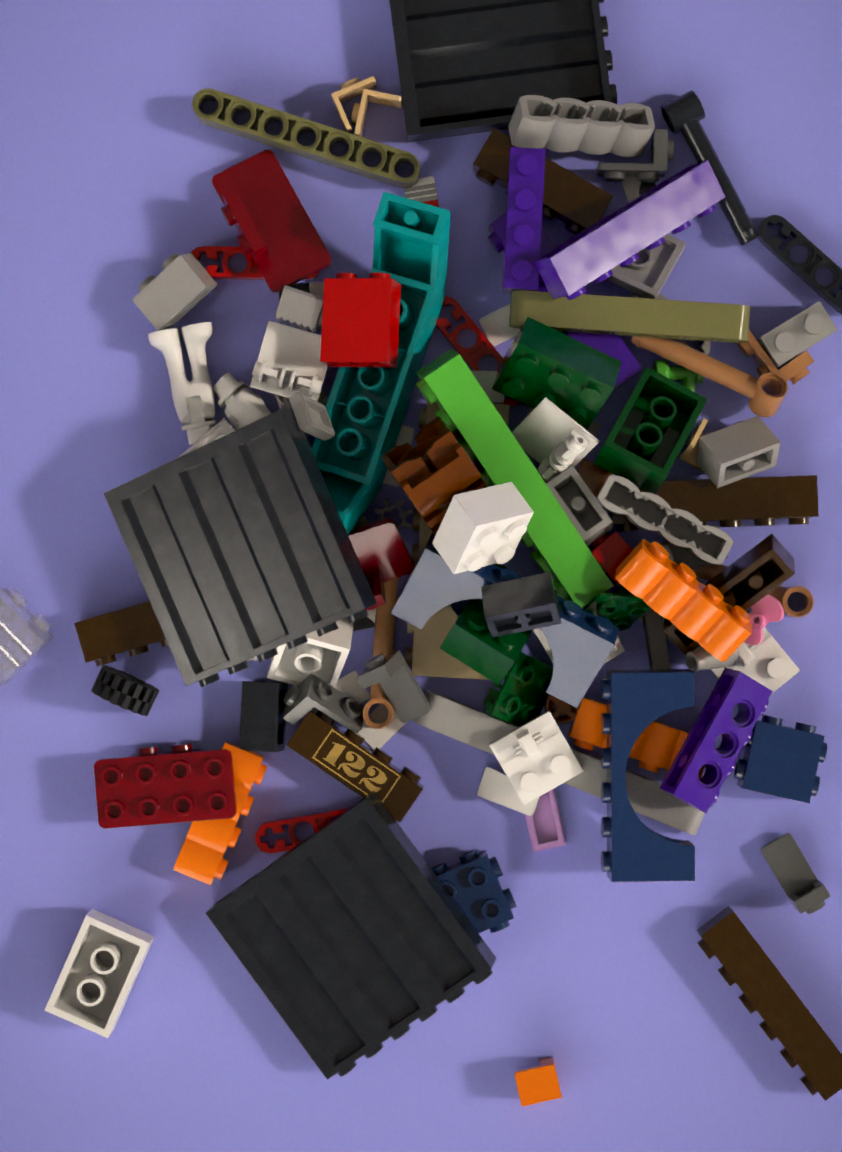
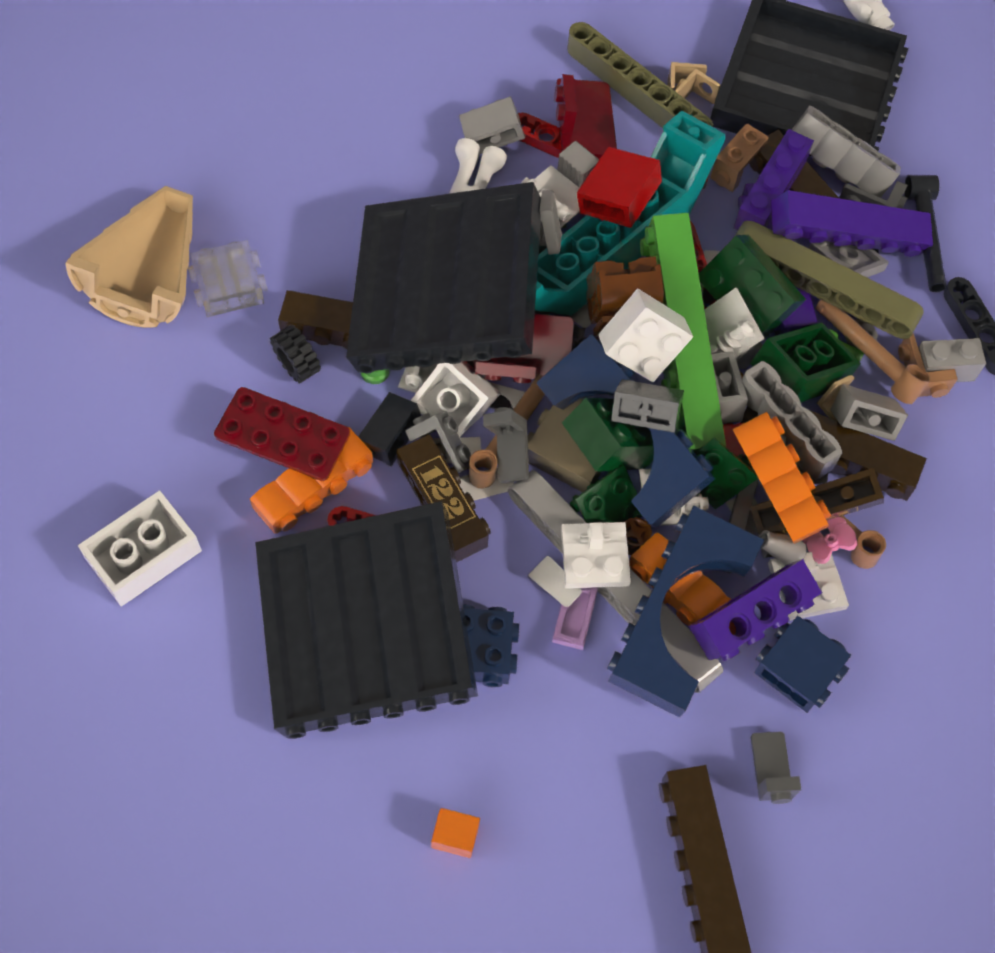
camera: 20 degrees right, 25 degrees down
none -> medium nougat bracket [710,124,768,192]

